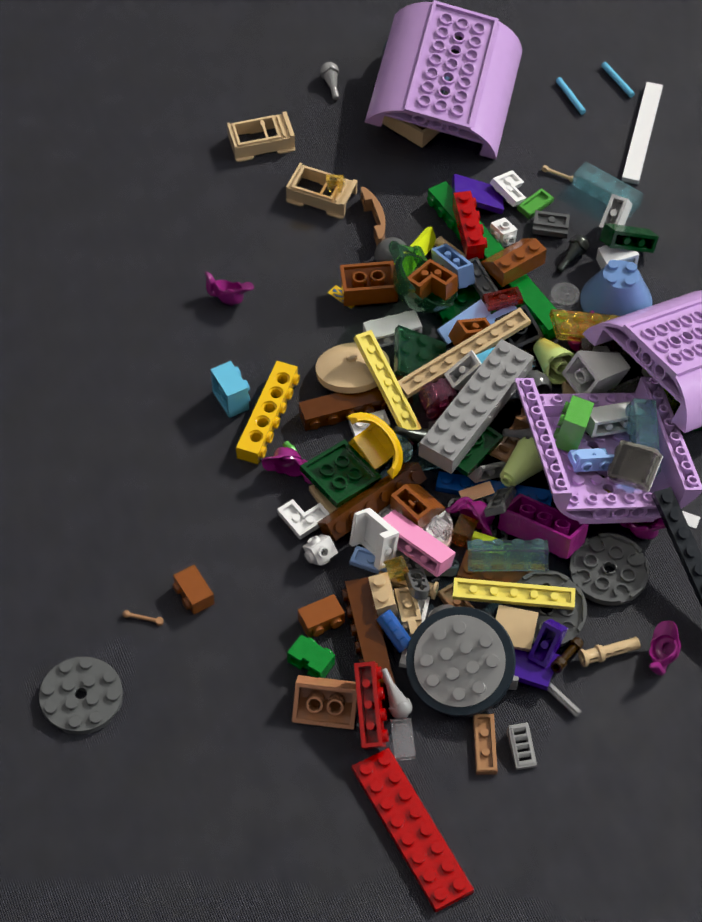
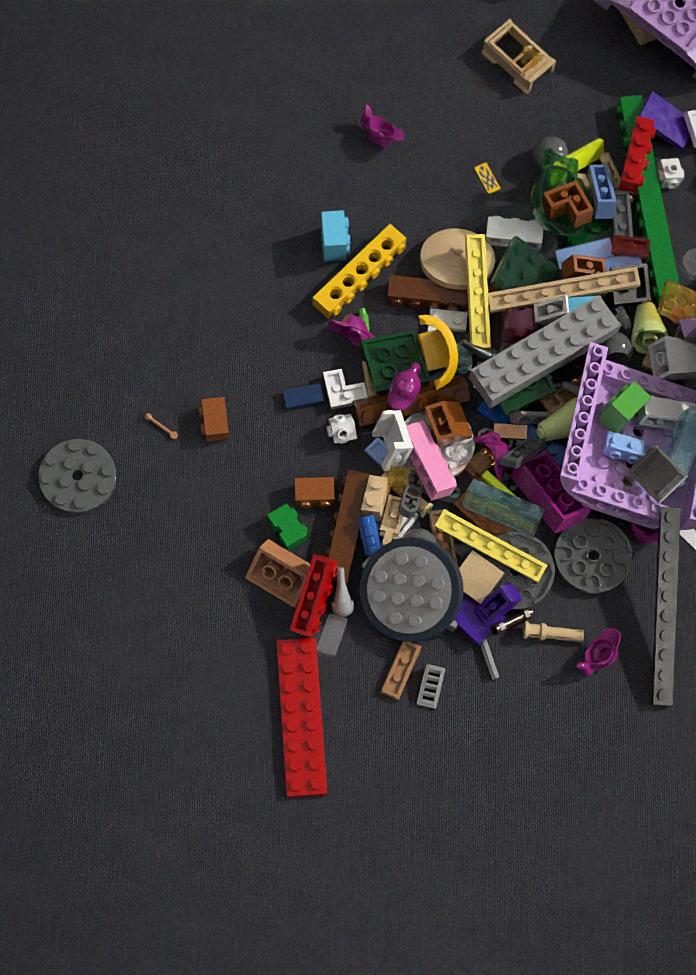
camera: 20 degrees right, 15 degrees up
dark orange slope [340,261,398,306] -> none
medium nougat slope [360,187,386,245] -> none
dark orange slope [481,238,547,287] -> none
none -> dark blue tile [283,383,324,410]
none -> magenta hair [387,362,421,410]

